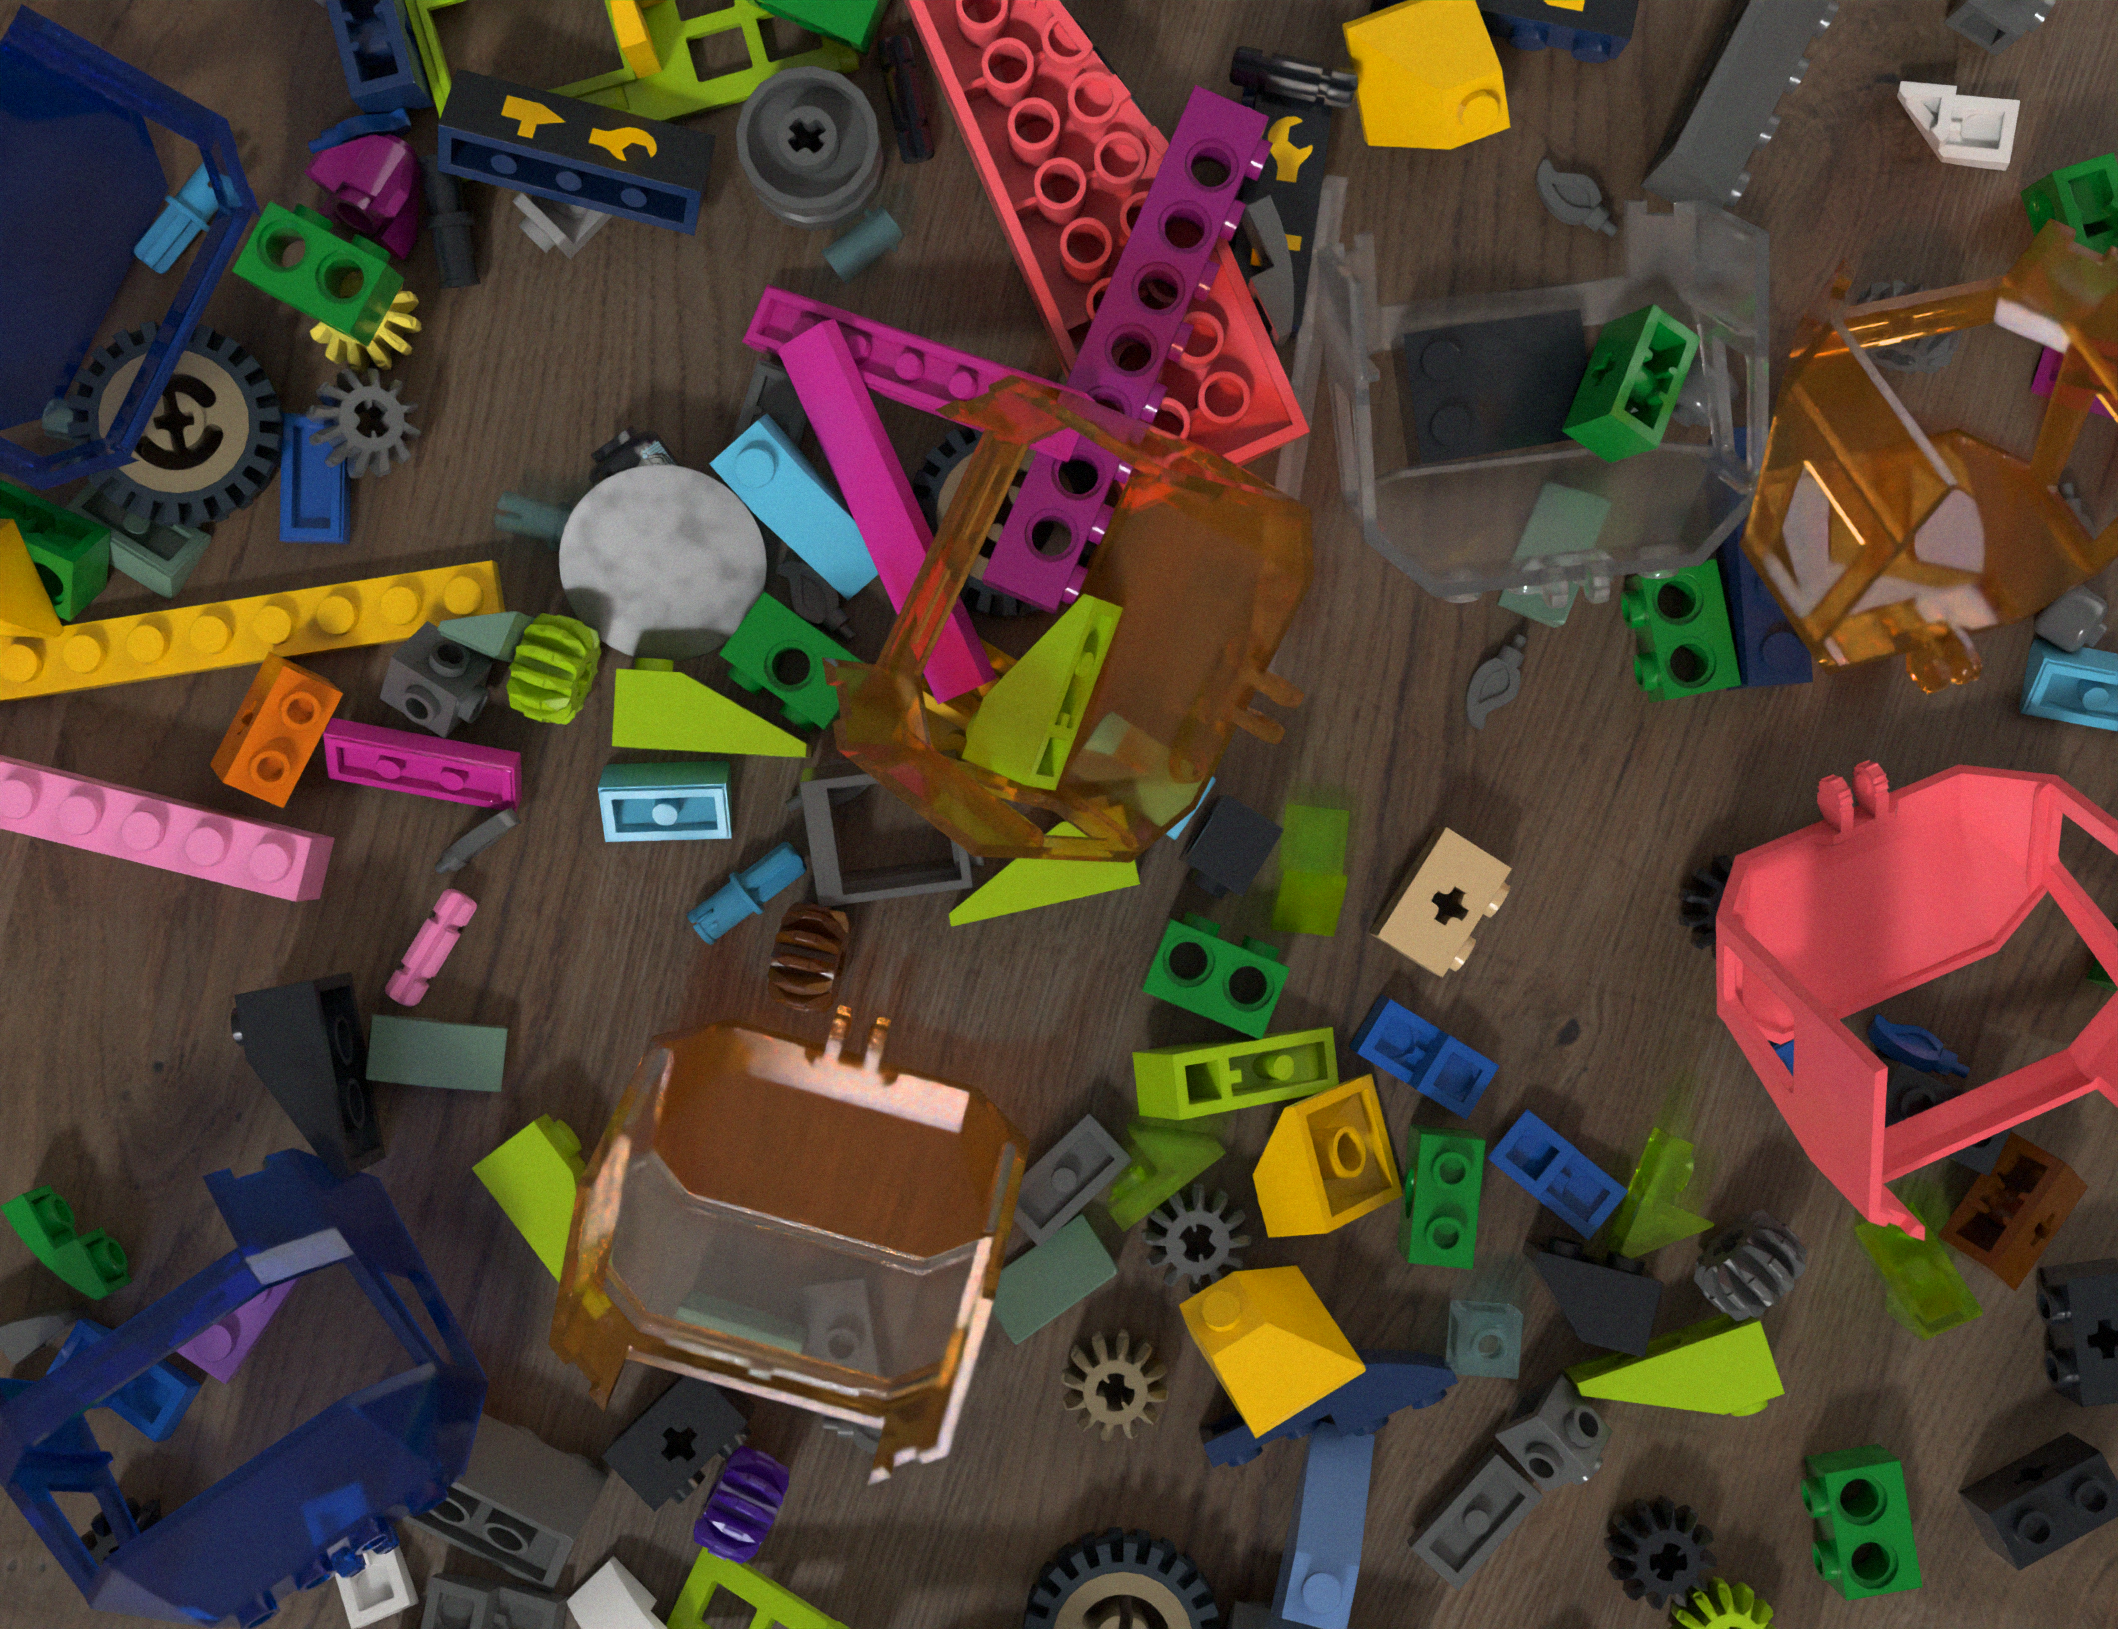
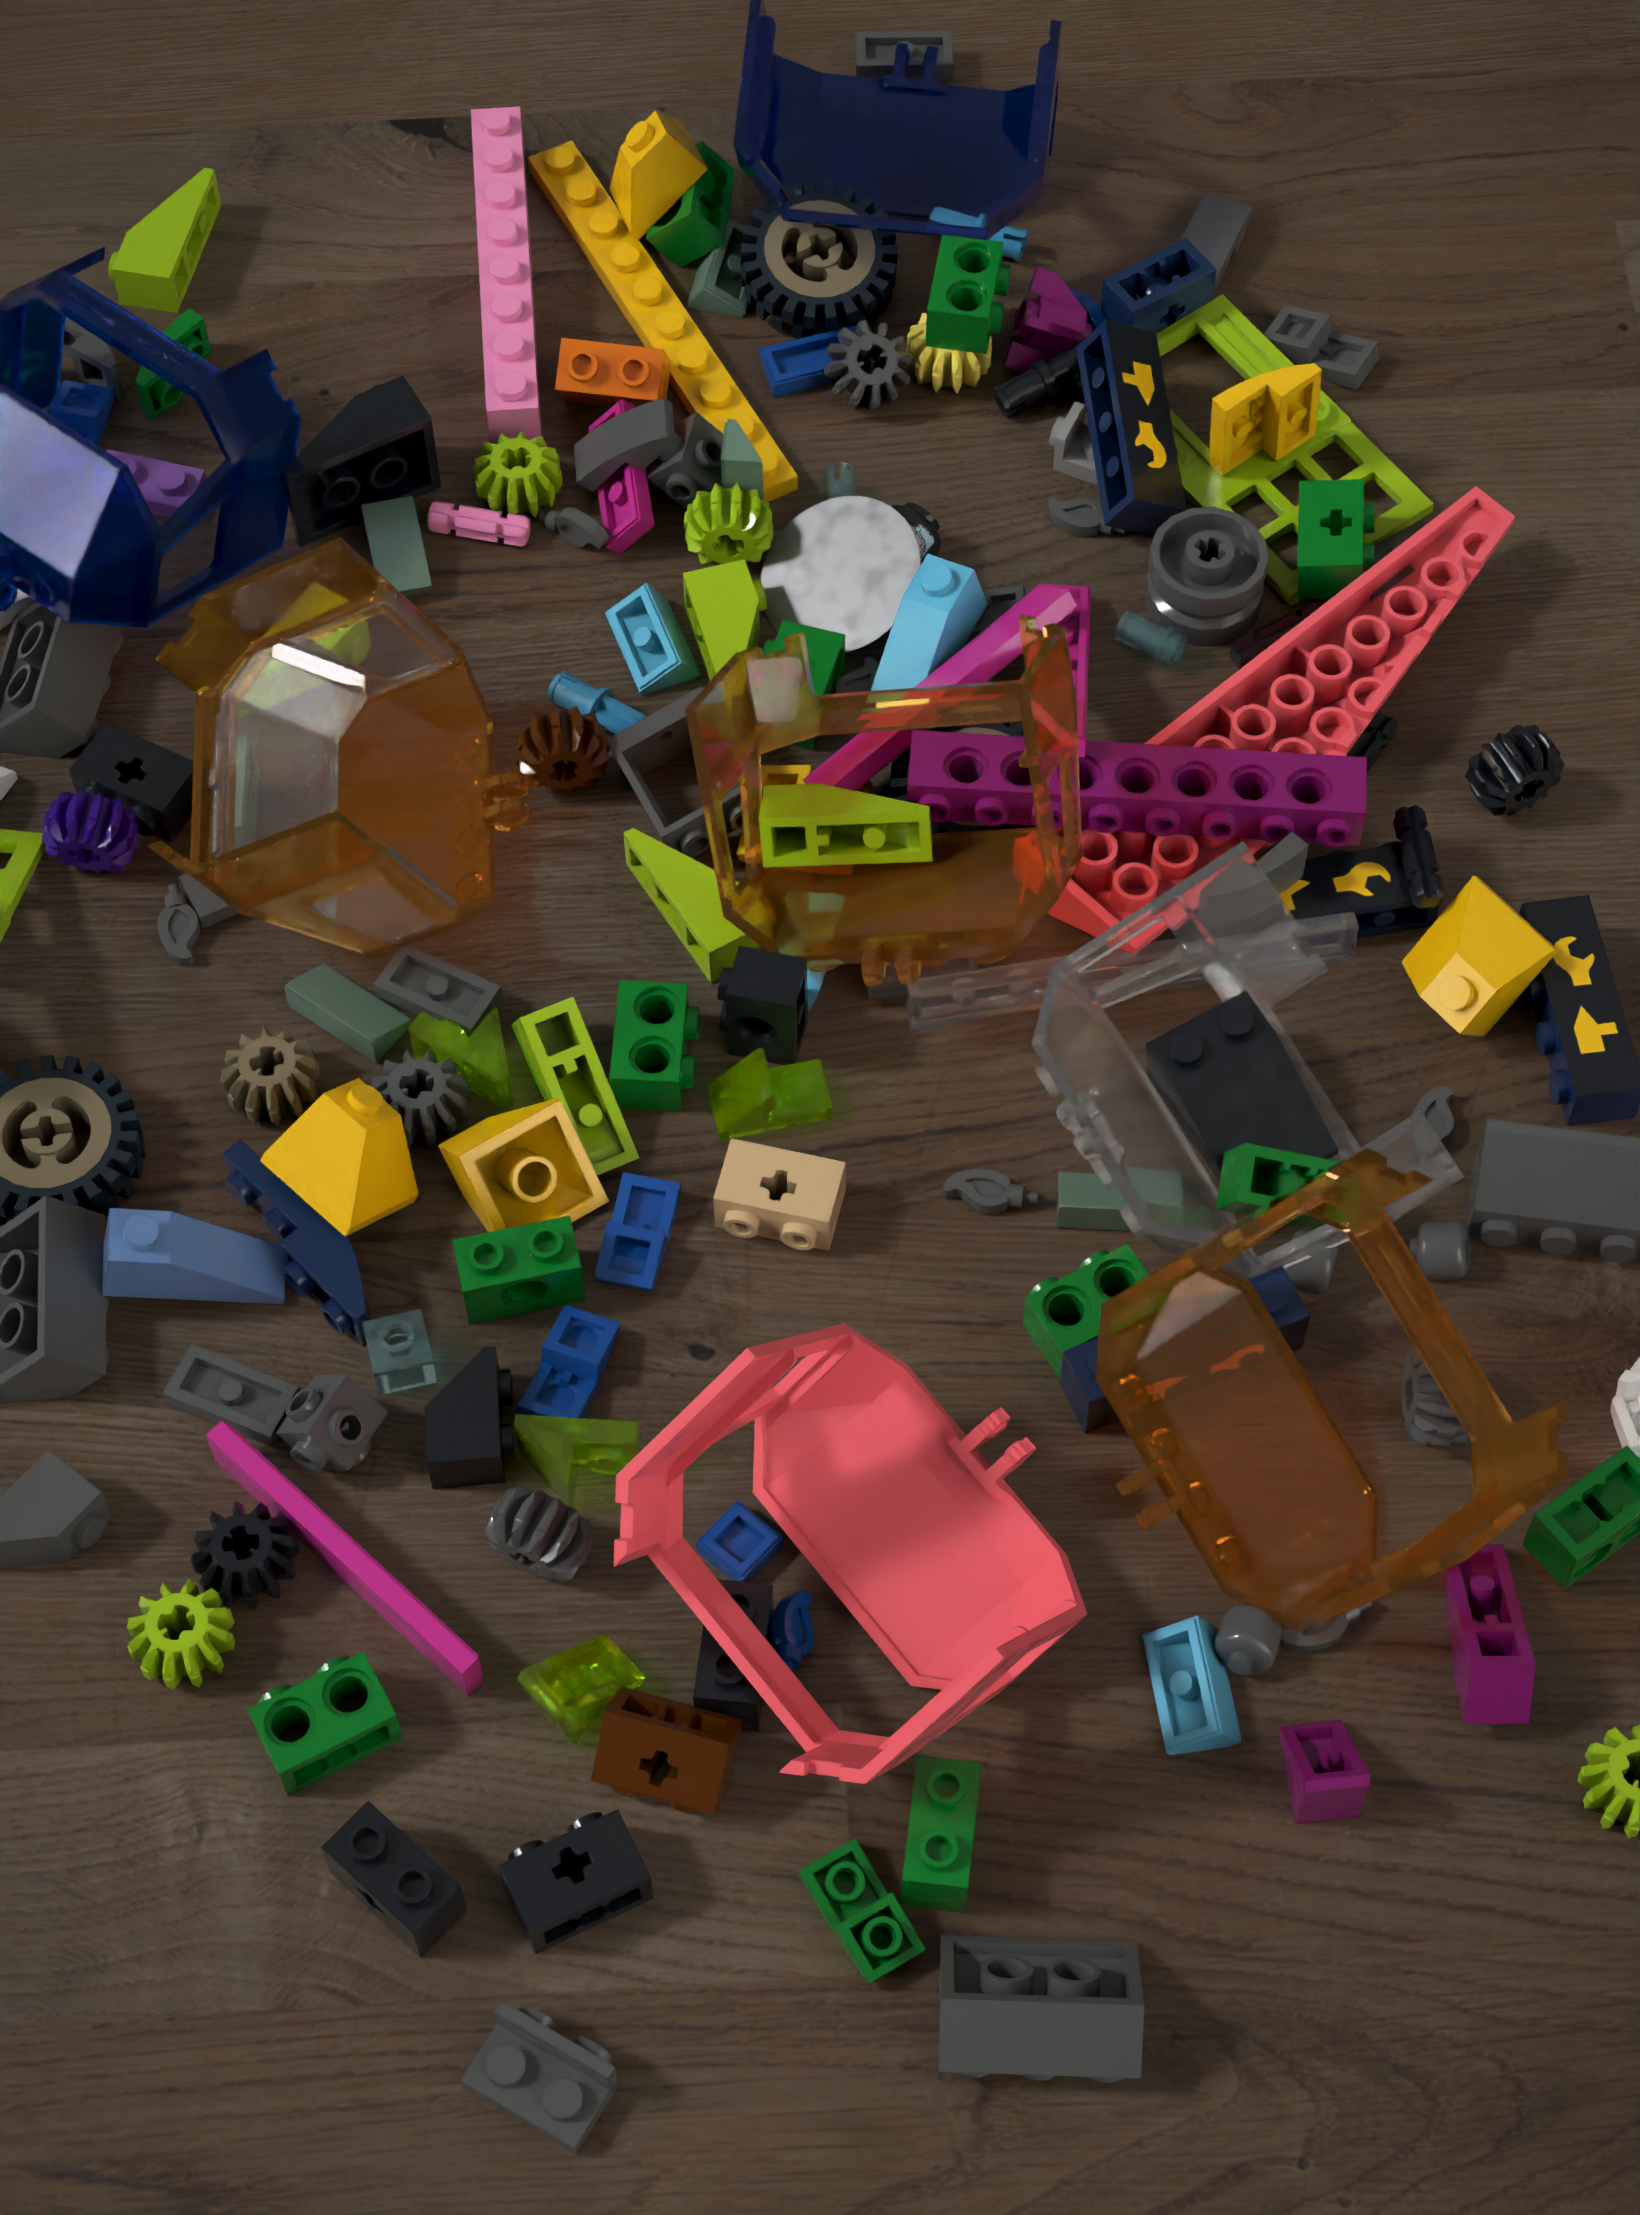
camera: 75 degrees right, 30 degrees down
lime slope [1563,1313,1785,1416] -> none
none -> dark pink tile [206,1421,484,1696]
none -> lime gear [473,430,563,518]
none -> dark grey slope [574,399,675,492]
none -> dark grey piece [1048,496,1127,537]

